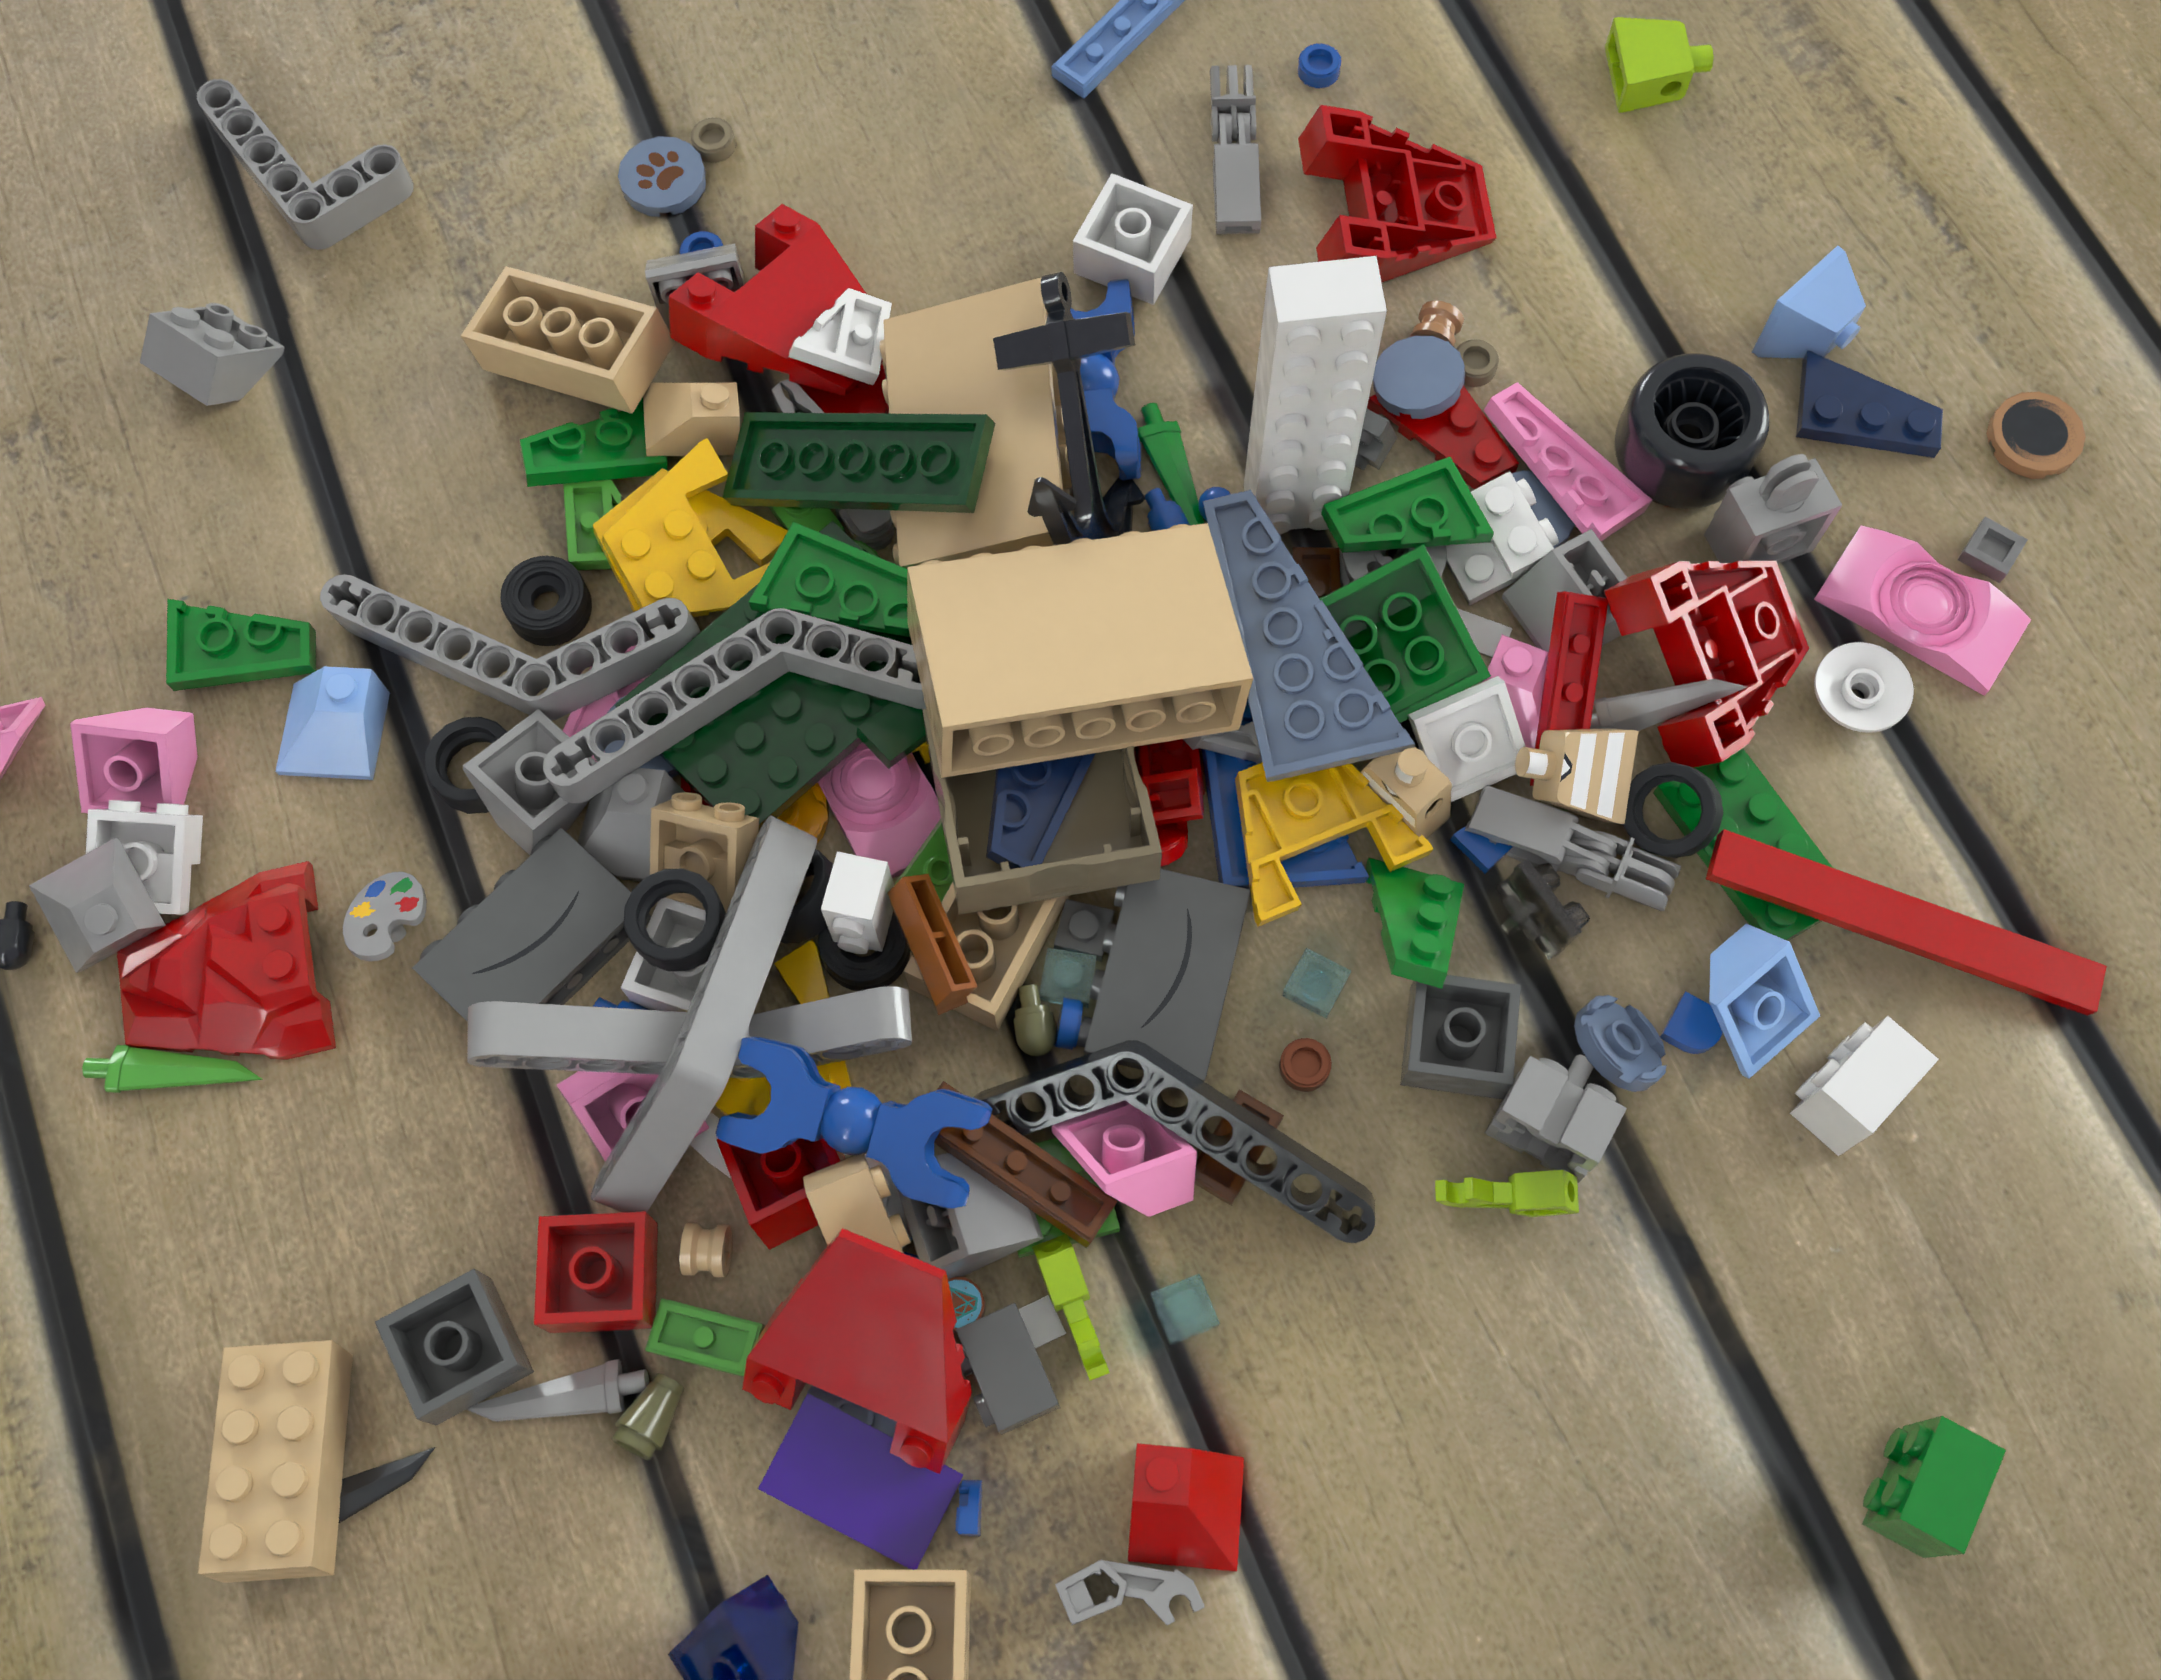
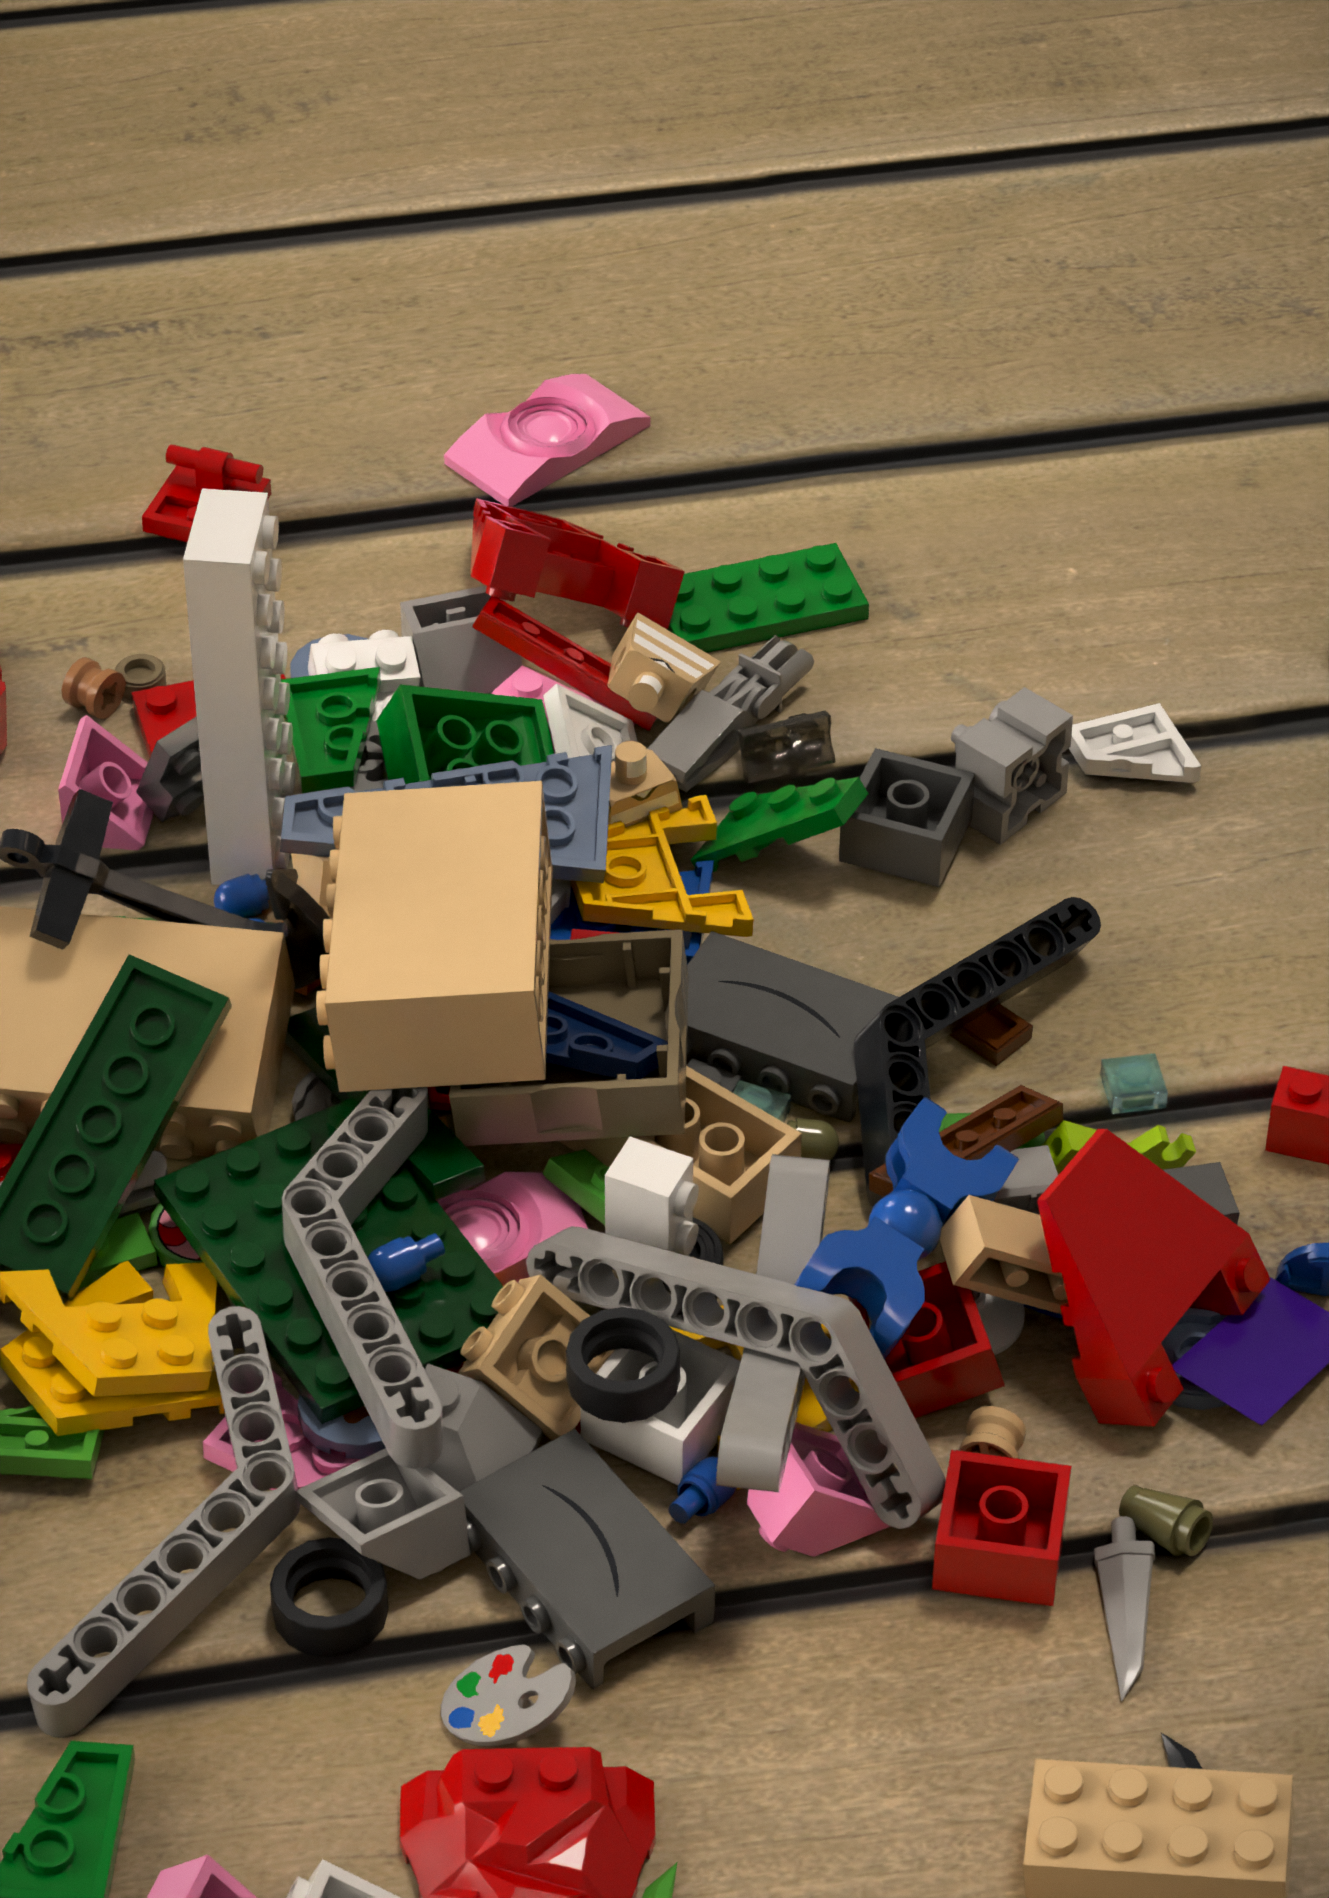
camera: 80 degrees left, 25 degrees down
light blue slope [275,666,390,780] -> none
dark grey brick [375,1269,534,1426] -> none
black tyre [501,556,592,646] -> none
bright green plate [645,1298,765,1377] -> none
green wing [749,522,911,637] -> none
dark orange piece [887,874,978,1016] -> none
bright pink slope [1052,1100,1197,1217] -> none
blue tile [1055,997,1083,1050] -> none
copper tile [1279,1038,1332,1092] -> none
clear light blue plate [1282,948,1351,1019] -> none
sand blue tile [1373,336,1465,419] -> none
lime piece [1435,1169,1579,1217] -> none
blue tile [1450,827,1514,874] -> none
bright pink wing [1484,382,1652,541] -> none
sand blue tile [1574,995,1666,1092] -> none
light grey bar [1590,679,1748,731] -> none
black wheel [1614,353,1770,509] -> none
black tyre [1623,762,1723,858] -> none
blue tile [1660,991,1723,1054] -> none
light grey brick [1704,454,1842,564] -> none
red tile [1706,829,2107,1016] -> none
light blue slope [1709,923,1820,1079] -> none
light blue slope [1752,246,1866,358] -> none
white brick [1790,1016,1939,1156] -> none
dark blue wing [1796,350,1943,458] -> none
white dish [1814,642,1914,733] -> none
flat silver plate [1957,517,2028,583] -> none
tile [1986,392,2086,479] -> none
none -> red plate [142,444,271,542]
none -> blue cylinder [368,1233,445,1292]
none -> white wing [1069,703,1201,783]

